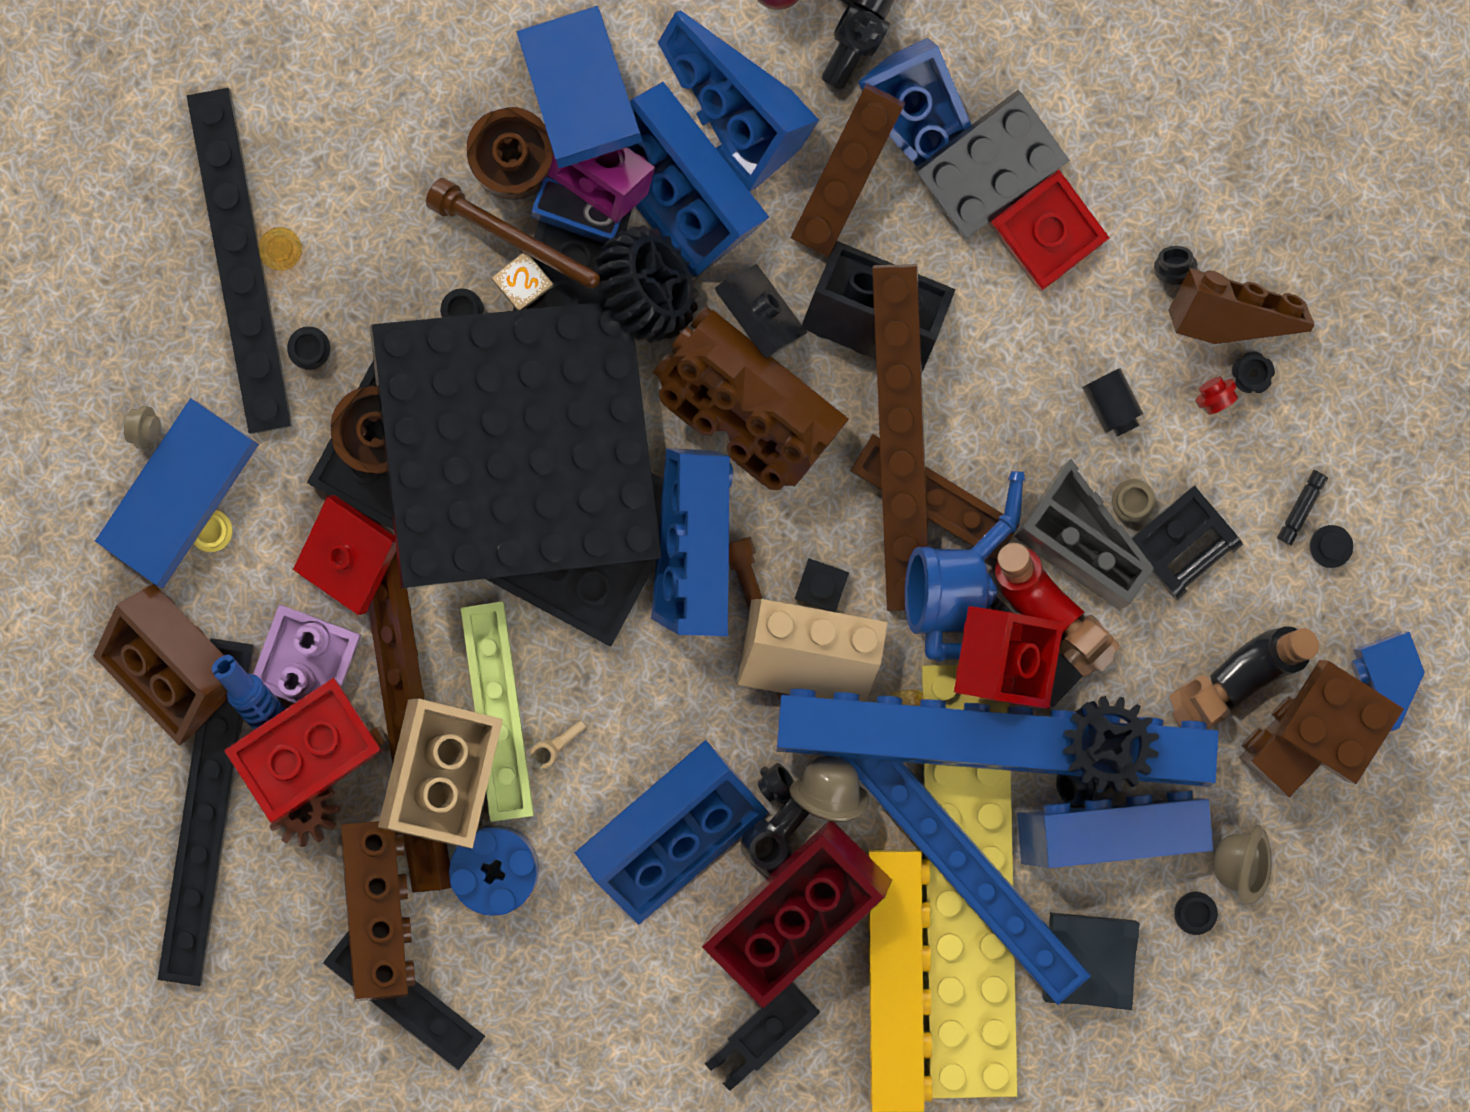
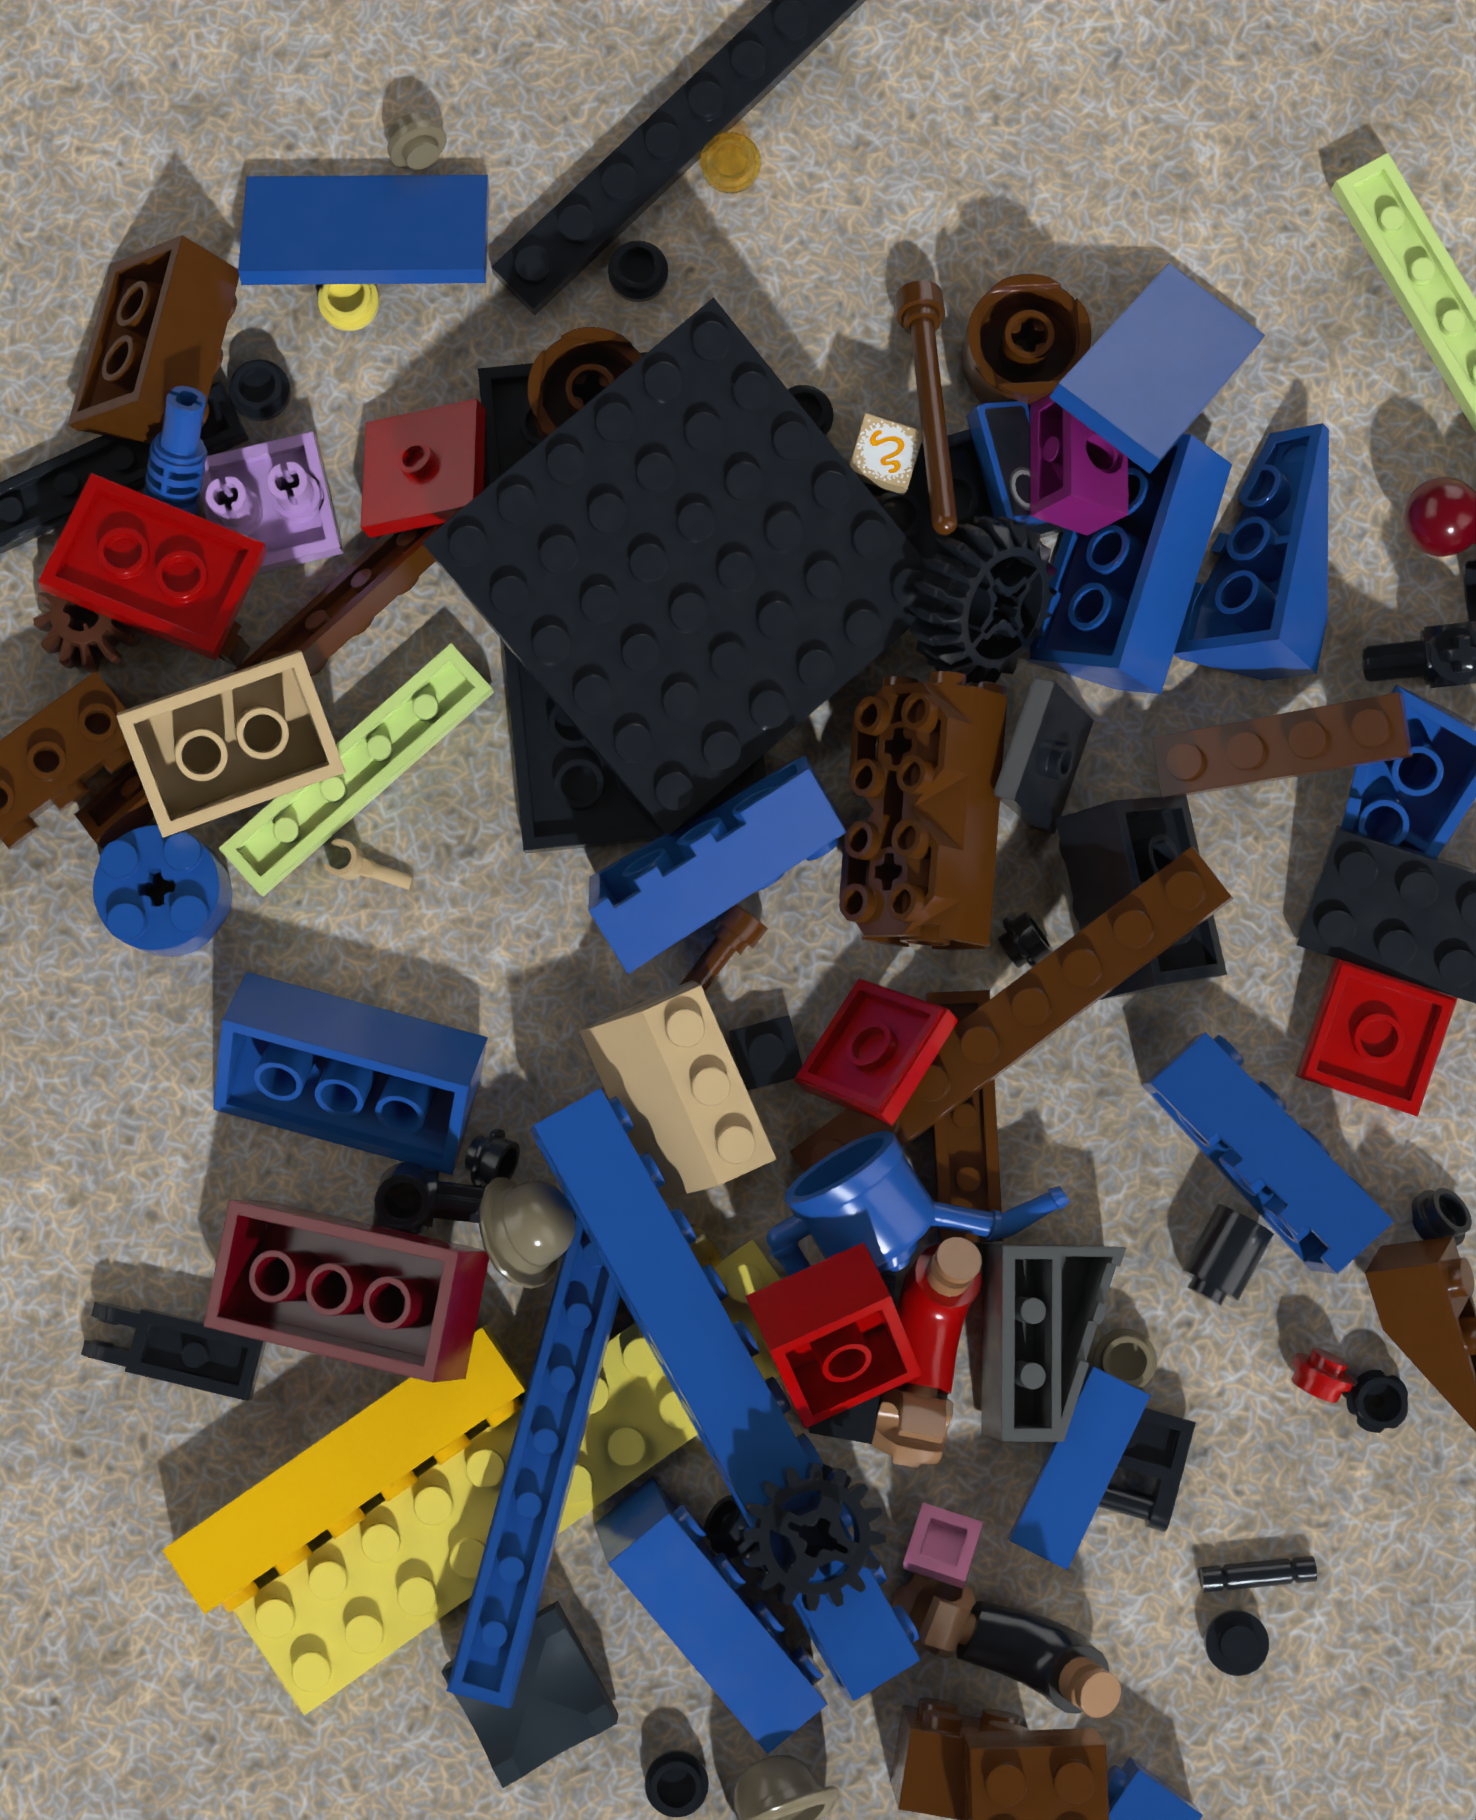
camera: 50 degrees right, 5 degrees down
none -> black plate [229,359,291,421]
none -> red plate [794,978,958,1126]
none -> bright pink plate [903,1502,983,1589]
none -> black plate [998,911,1053,968]
none -> blue tile [1007,1365,1151,1570]
none -> blue wedge [1142,1032,1394,1274]

